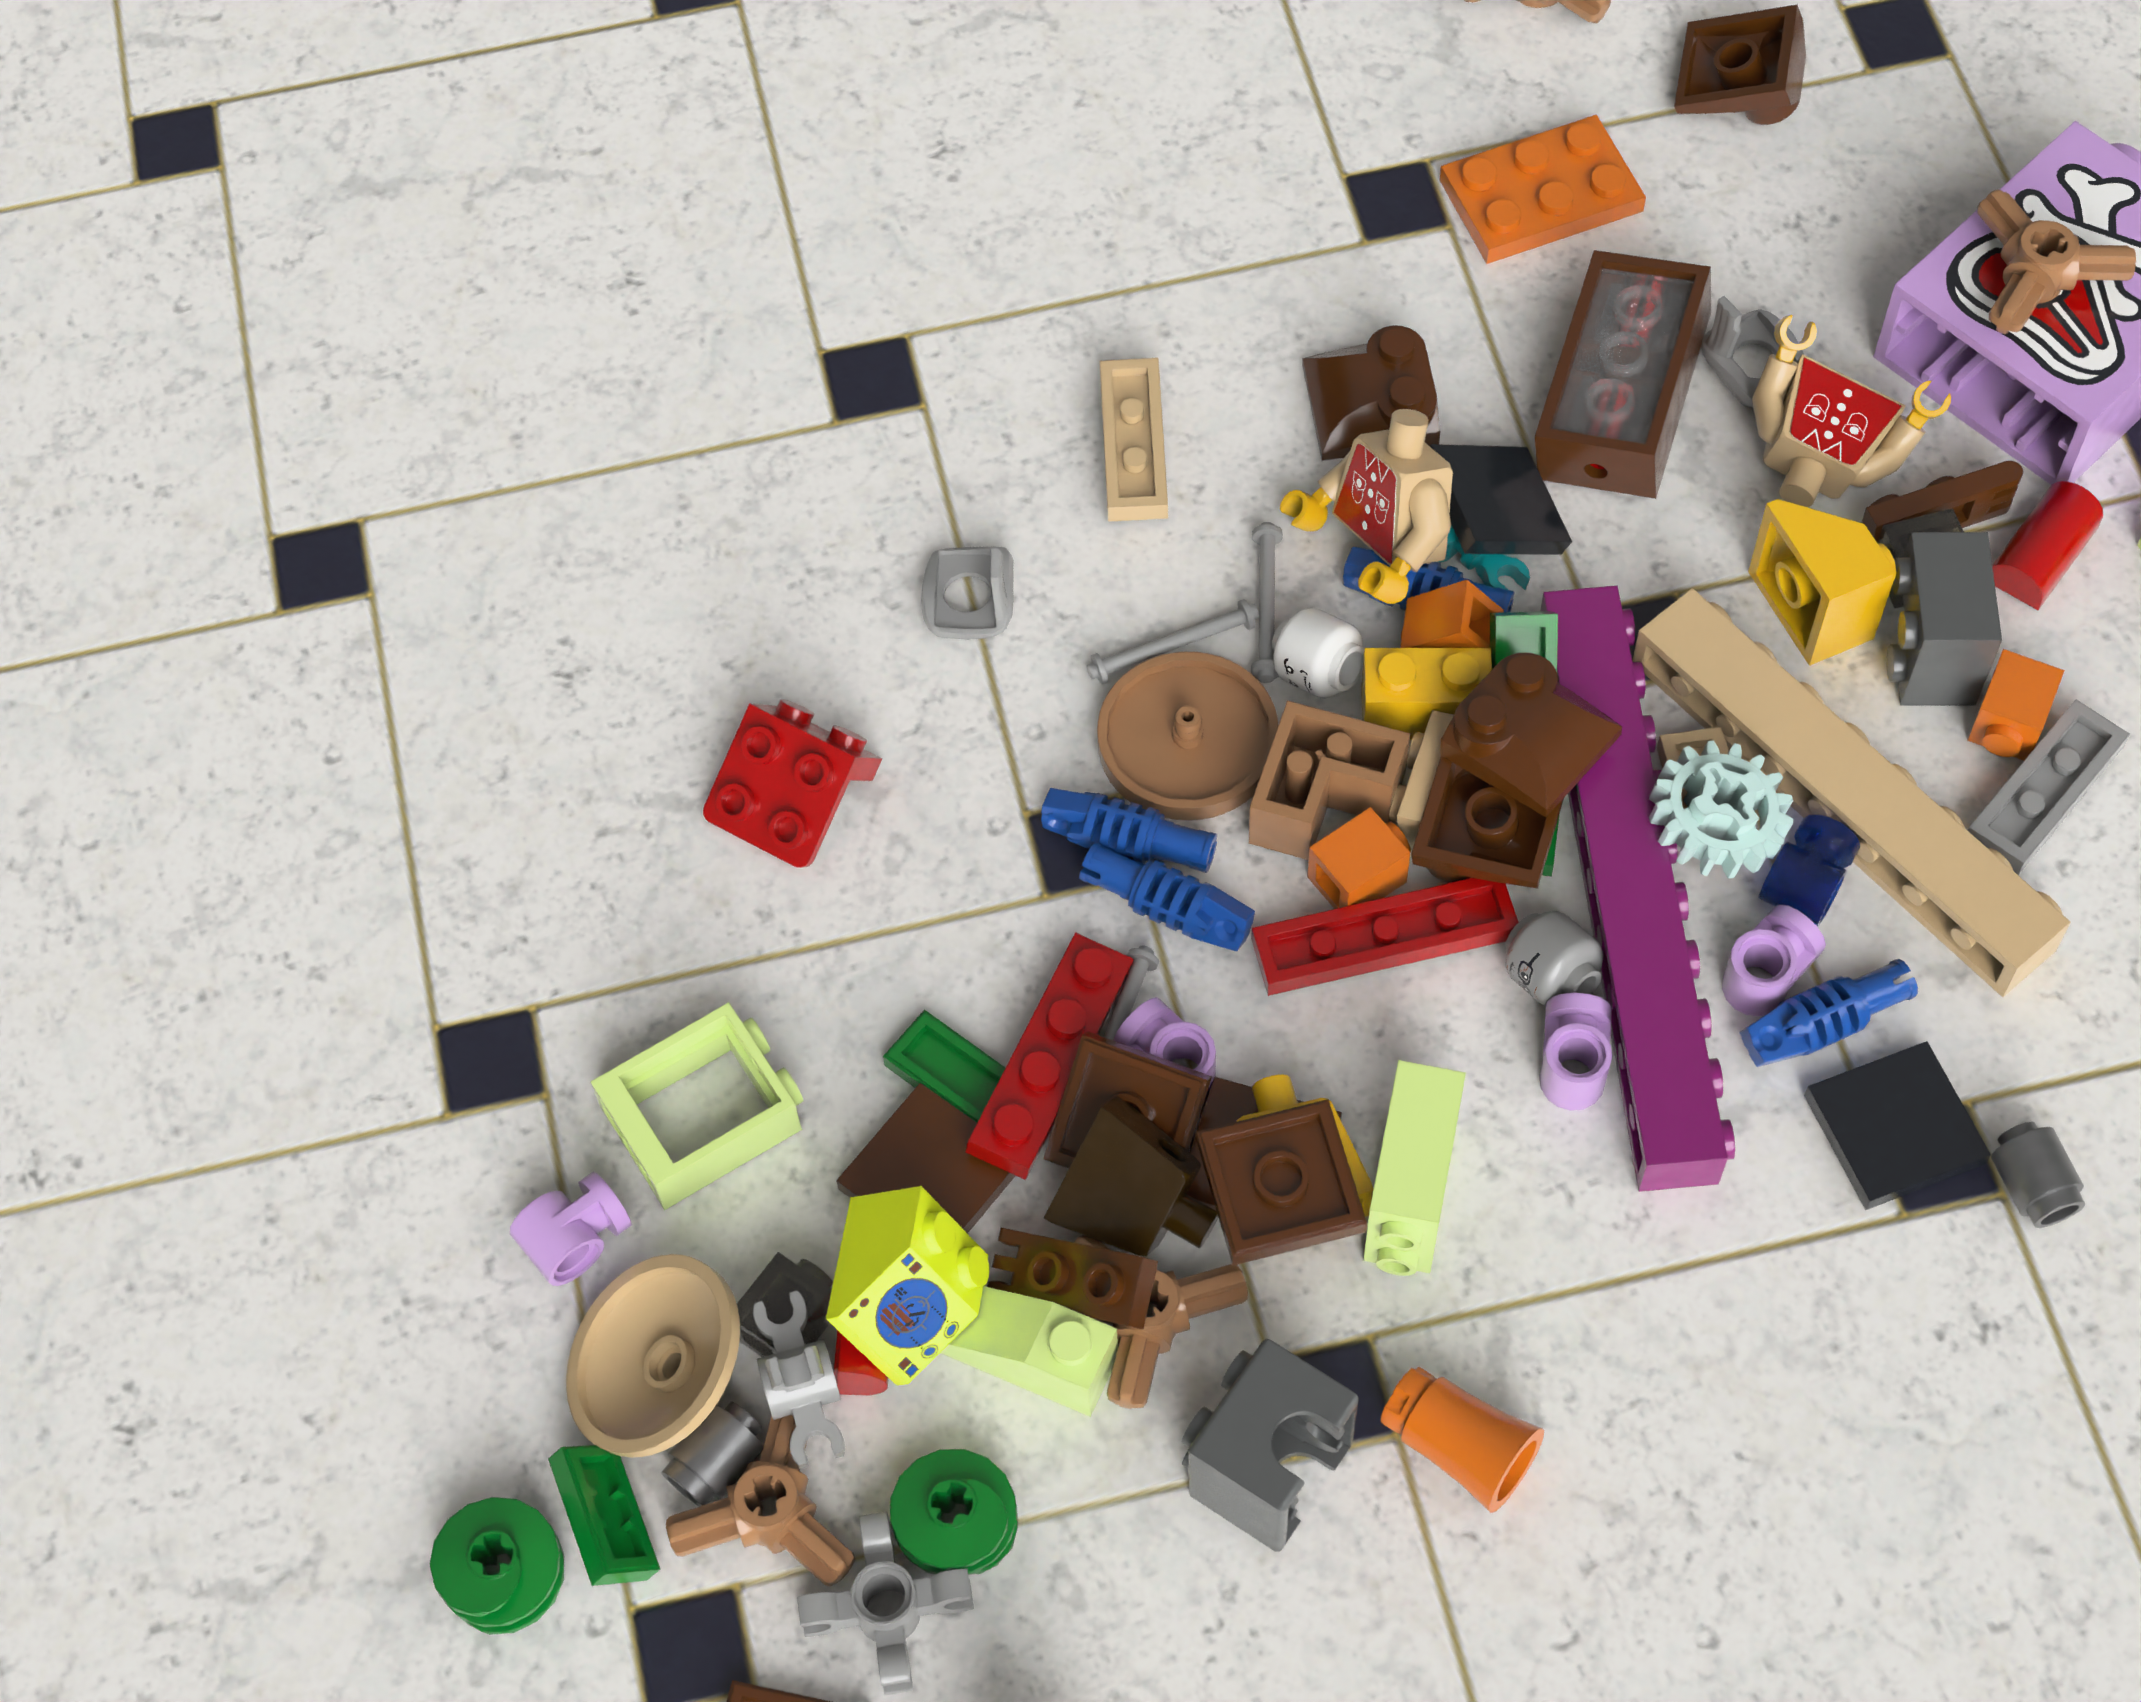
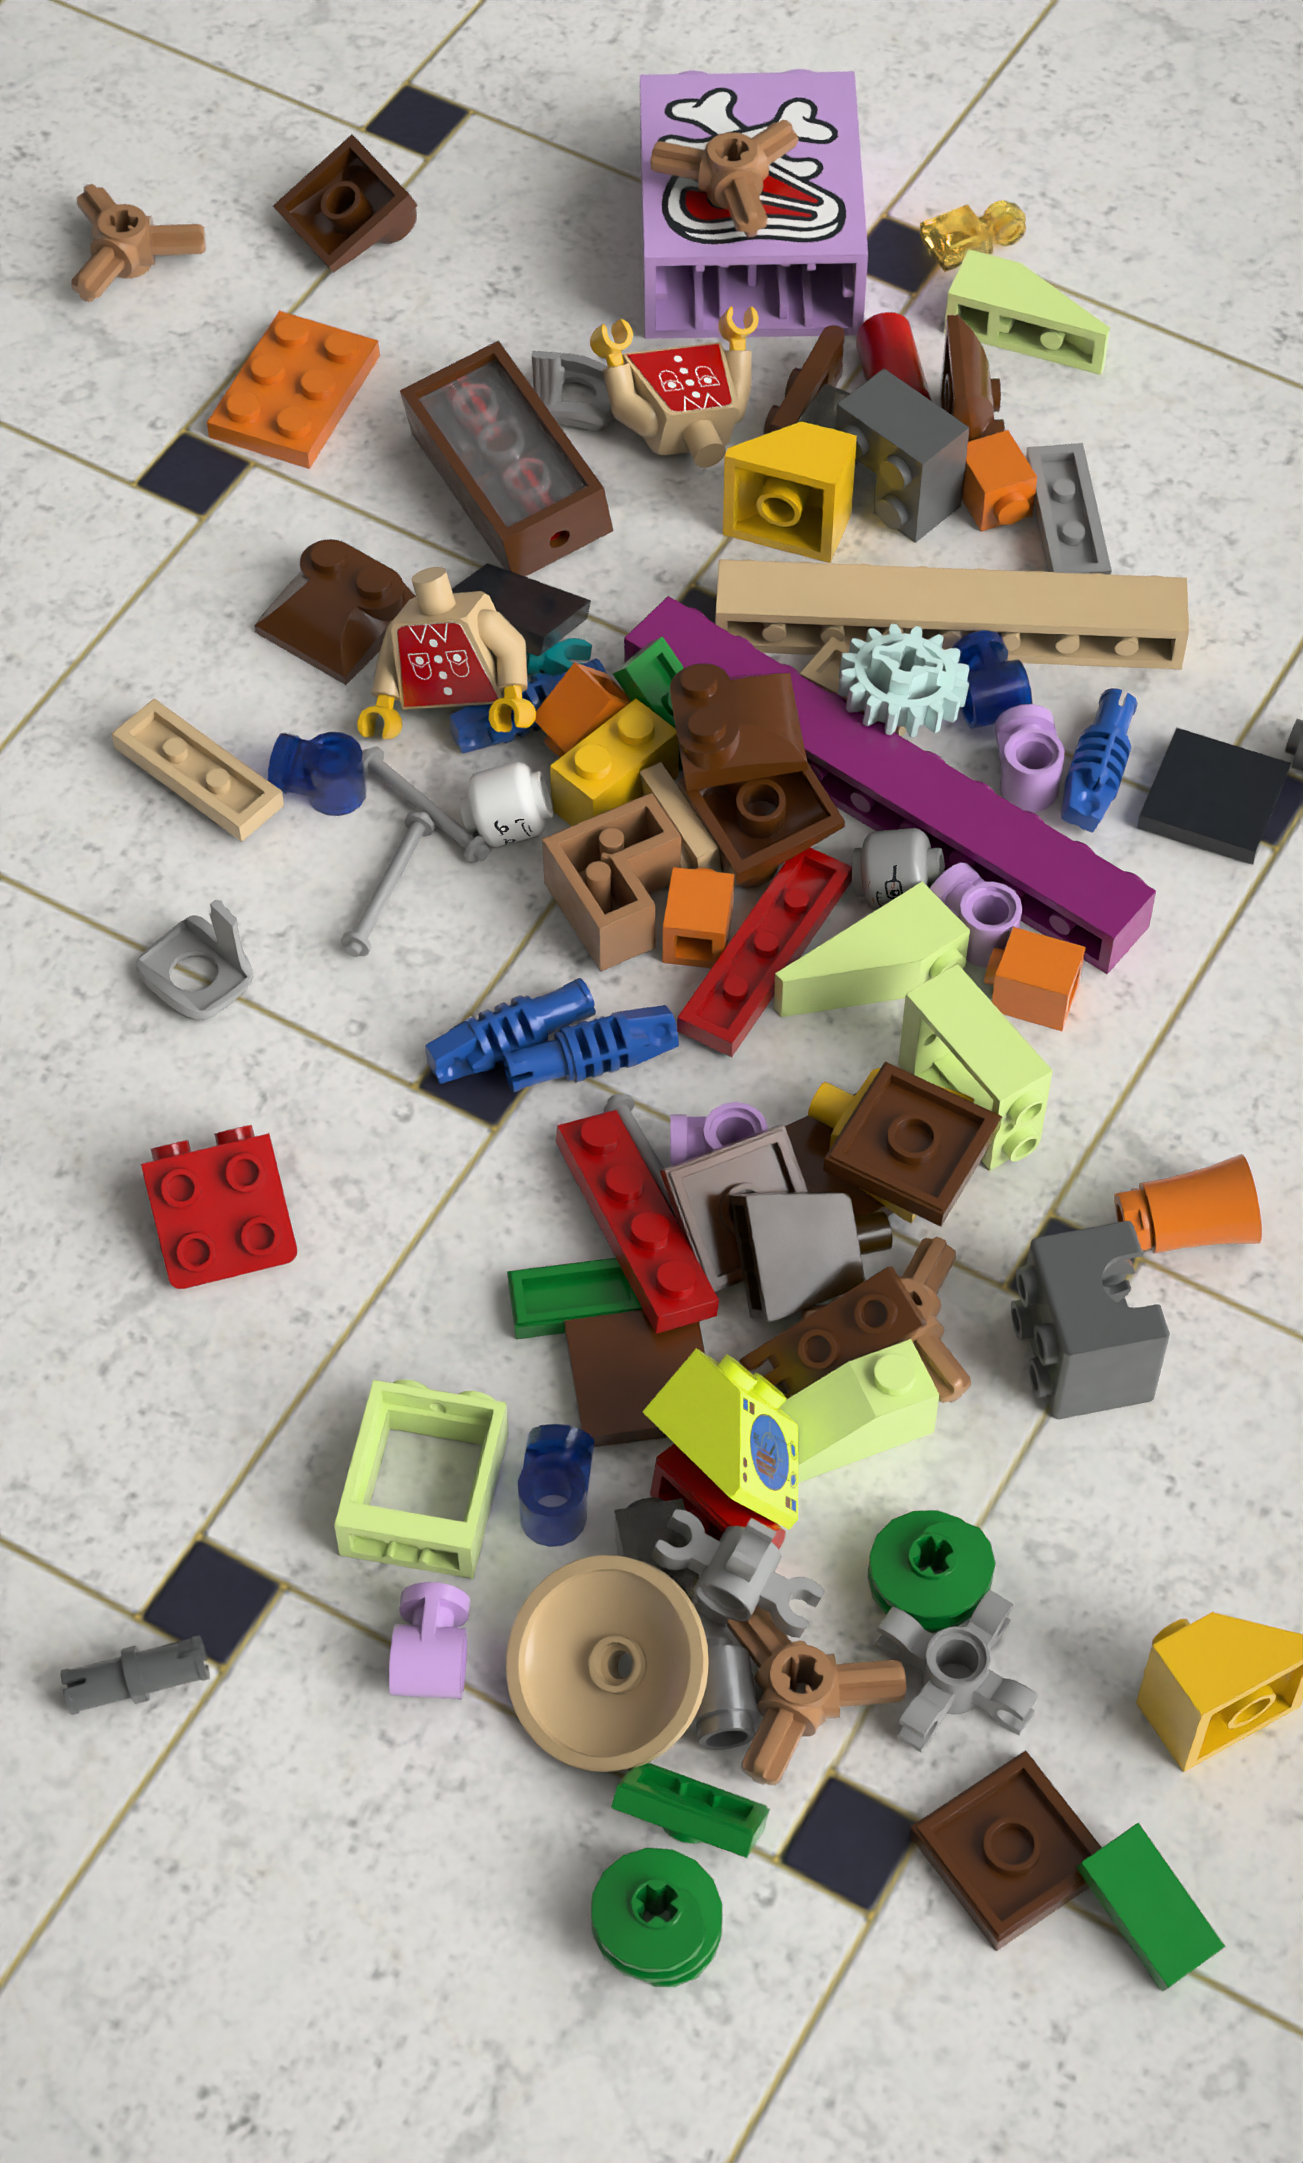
camera: 50 degrees left, 5 degrees down
medium nougat piece [1097,652,1278,821] -> none
none -> dark grey pin [60,1634,210,1715]
none -> clear blue piece [268,732,367,816]
none -> clear blue piece [517,1424,594,1547]
none -> yellowish green slope [774,881,970,1017]
none -> reddish brown slope [940,315,1005,442]
none -> orange brick [984,927,1086,1031]

